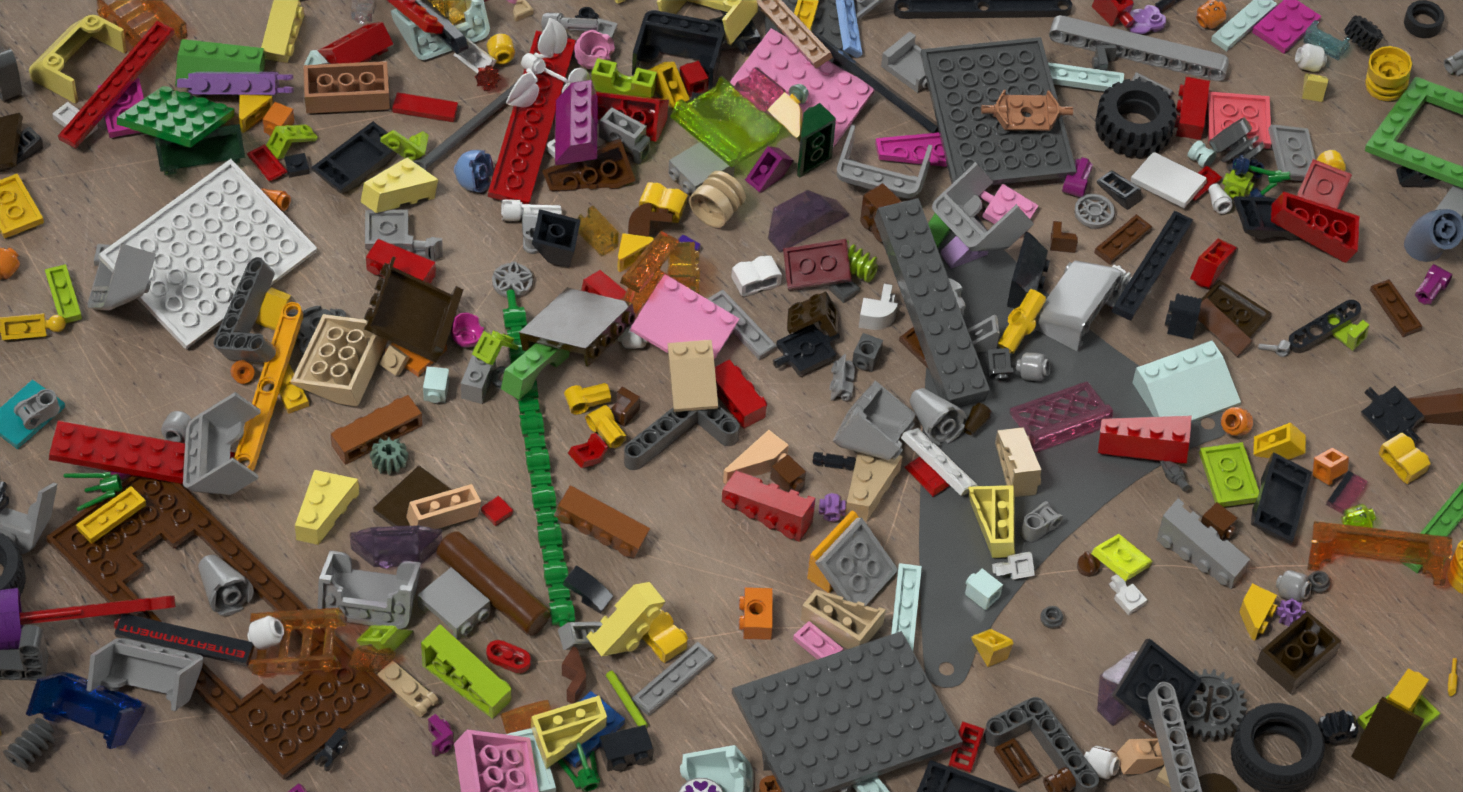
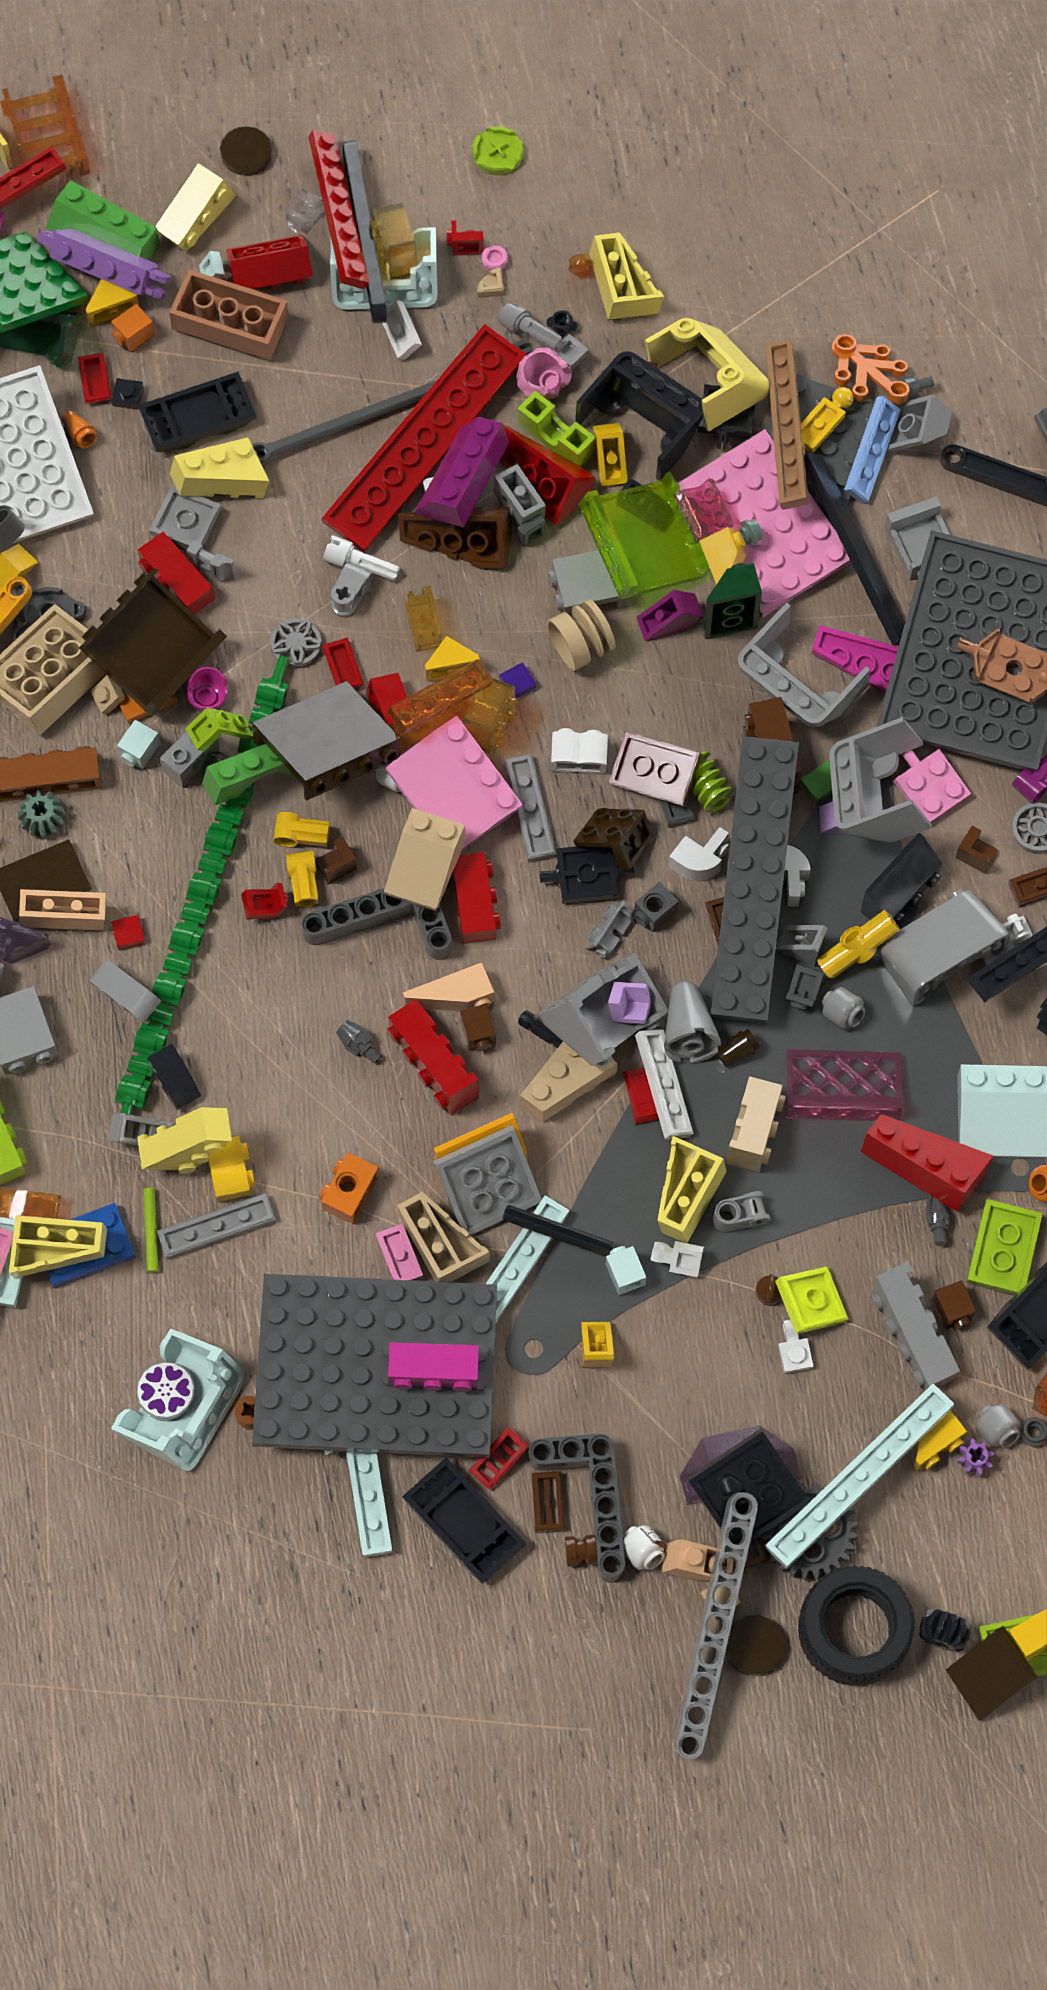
camera: 30 degrees right, 15 degrees up
lime bracket [266,124,318,159] -> none
lime bracket [380,130,429,161] -> none
red tile [392,92,458,122] -> none
reddish brown cylinder [436,531,550,636] -> none
medium blue cylinder [454,150,494,193] -> none
clear red gear [474,65,502,91] -> none
red plate [486,640,531,673] -> none
yellow head [487,34,515,64] -> none
white plant [506,18,590,107] -> none
black slope [532,209,581,268] -> none
dark orange brick [554,485,650,559] -> none
green plant [557,742,601,792] -> none
copper slope [562,646,586,704] -> none
black brick [599,725,653,772] -> none
reddish brown brick [628,203,673,237] -> none
yellow brick [639,182,688,223] -> none
red brick [679,61,709,97] -> none
clear purple wedge [768,190,849,253] -> none
medium lavender gear [819,493,846,522] -> none
dark grey plate [1040,606,1063,628] -> none
dark brown brick [1256,611,1342,694] -> none
none -> light grey beam [88,959,161,1023]
none -> red tile [322,637,364,689]
none -> dark grey piece [336,1020,382,1064]
none -> dark pink brick [388,1342,479,1392]
none -> black axle [503,1205,613,1257]
none -> lavender panel [608,982,651,1024]
none -> light aqua plate [765,1384,954,1569]

